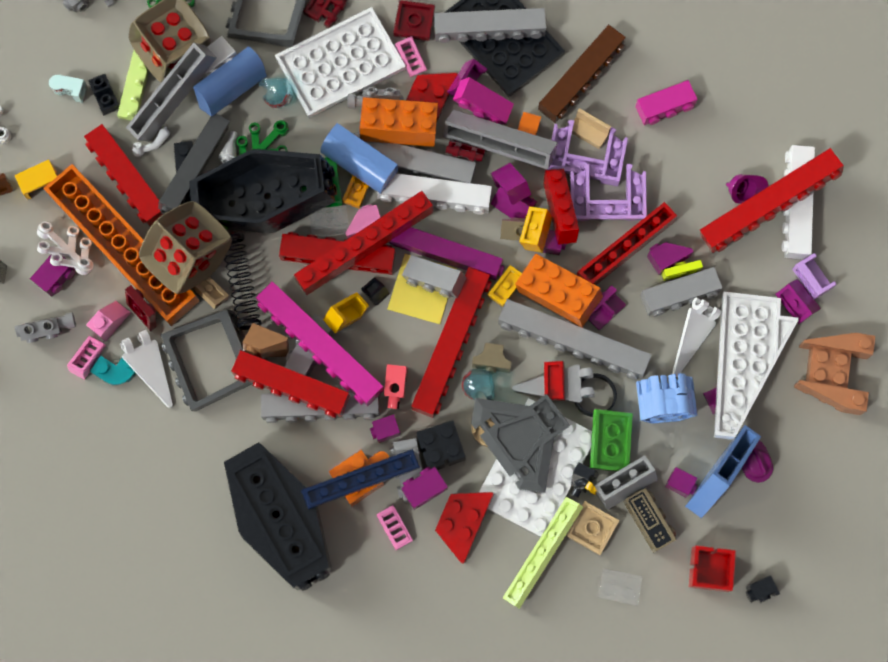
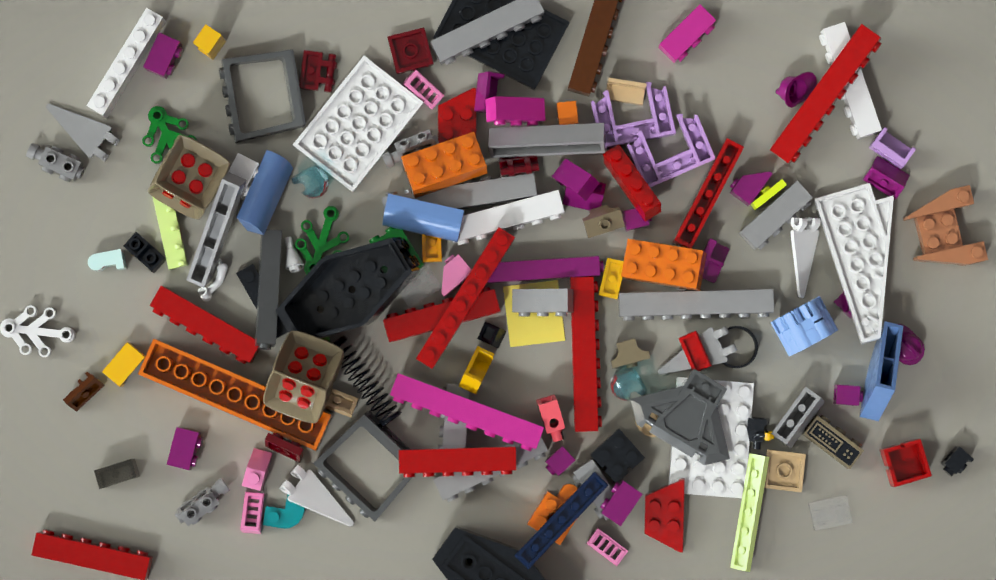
camera: 25 degrees left, 10 degrees up
white plant [37,222,94,275] -> none
medium nougat slope [243,323,289,358] -> none
yellow panel [519,206,552,253] -> none
bright green plate [590,409,633,471] -> none

